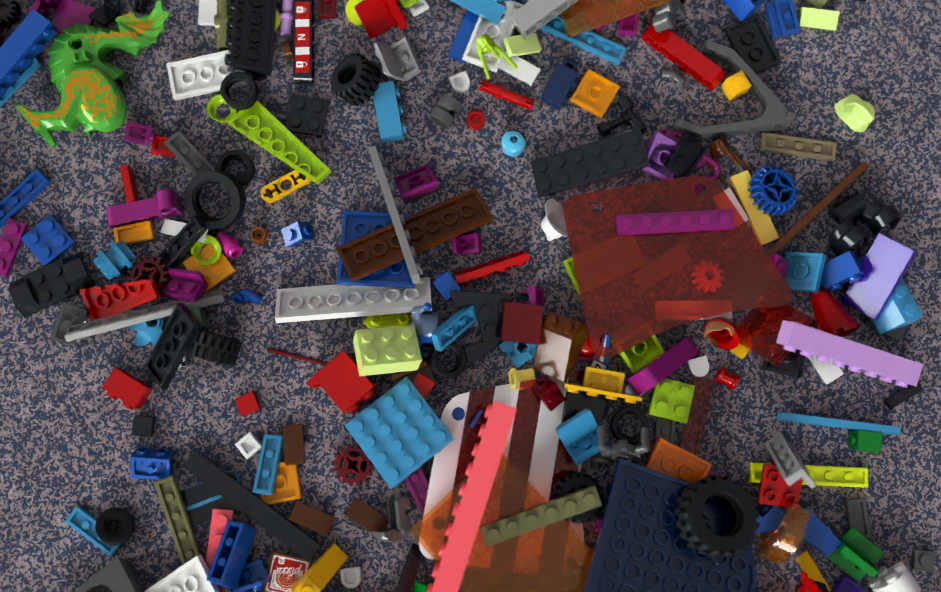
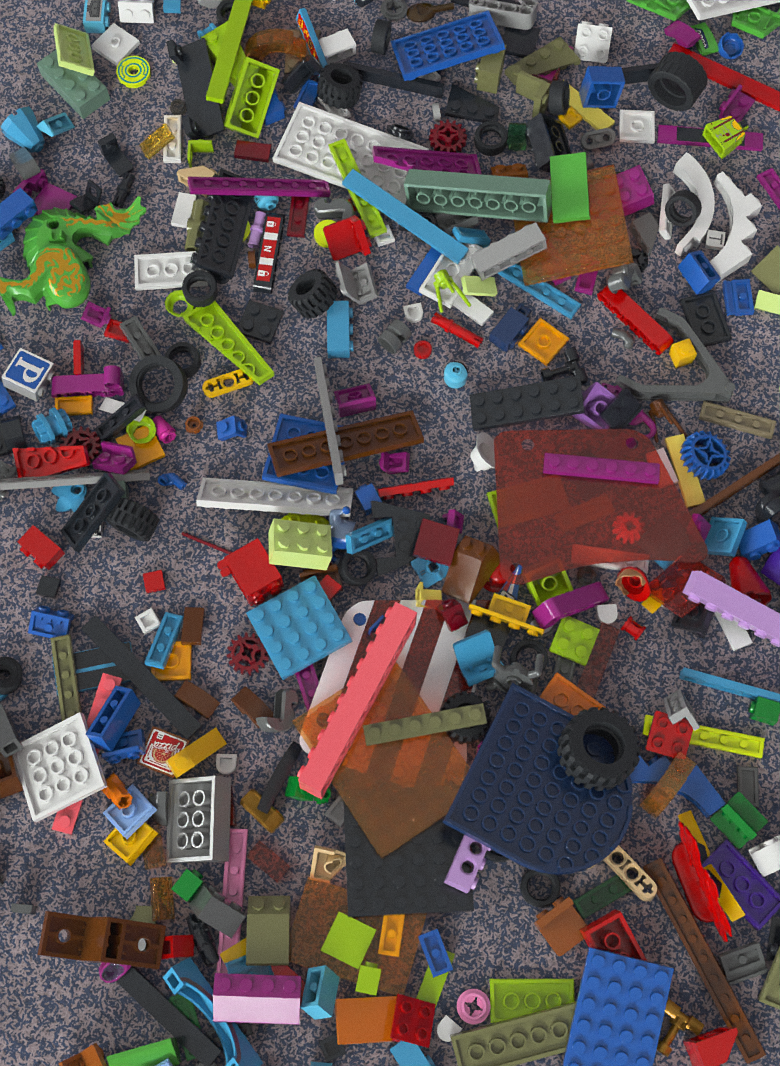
camera: 10 degrees right, 10 degrees down
none -> piece [2,348,56,402]

